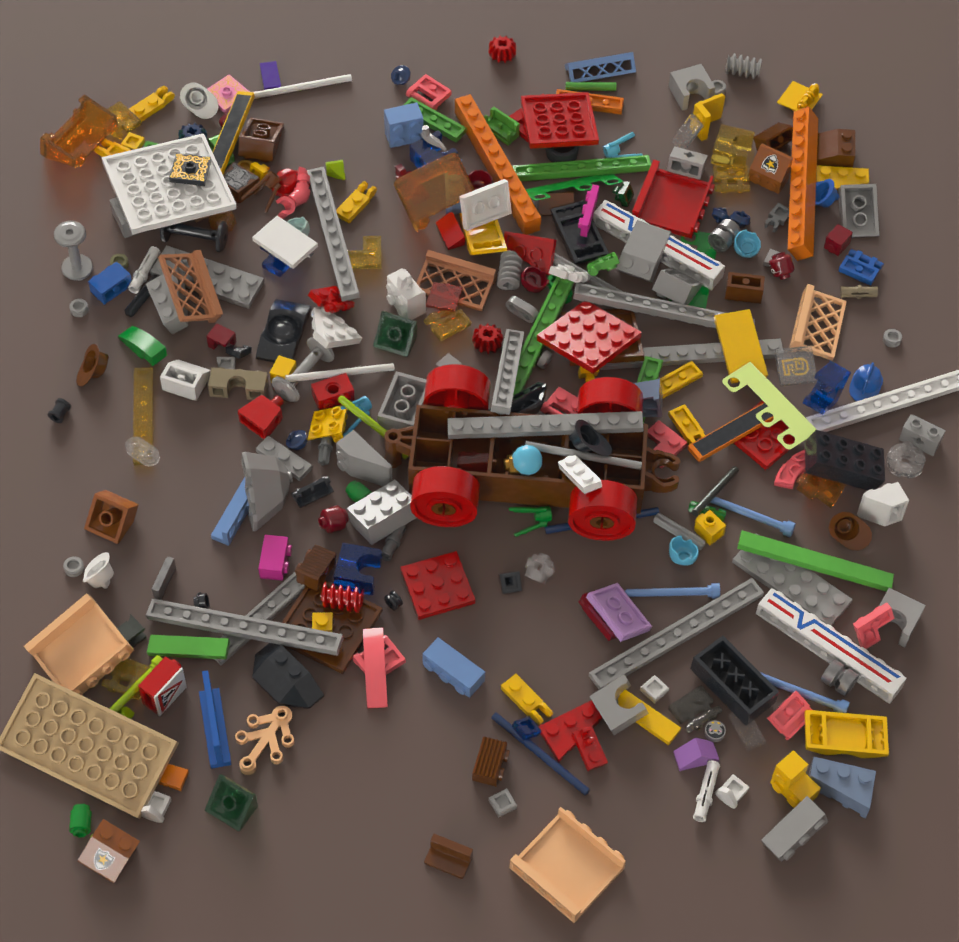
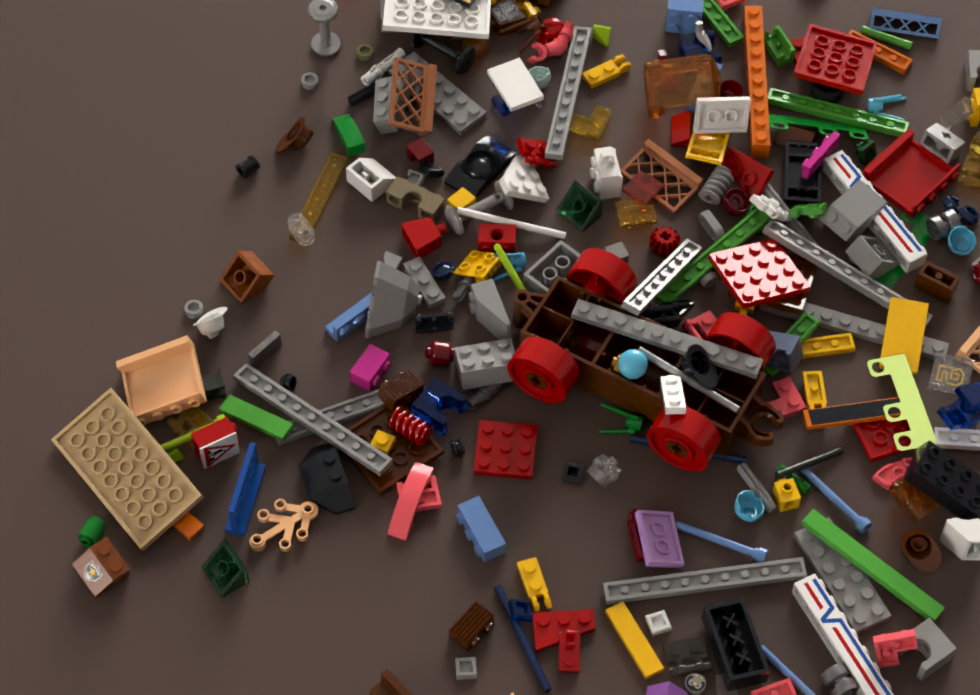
camera: 25 degrees right, 0 degrees up
blue brick [88,262,132,305] -> none
white tile [141,791,171,823] -> none
green brick [345,480,373,503] -> none
light grey piece [589,675,649,735] -> none
none -> light grey tile [384,251,403,270]

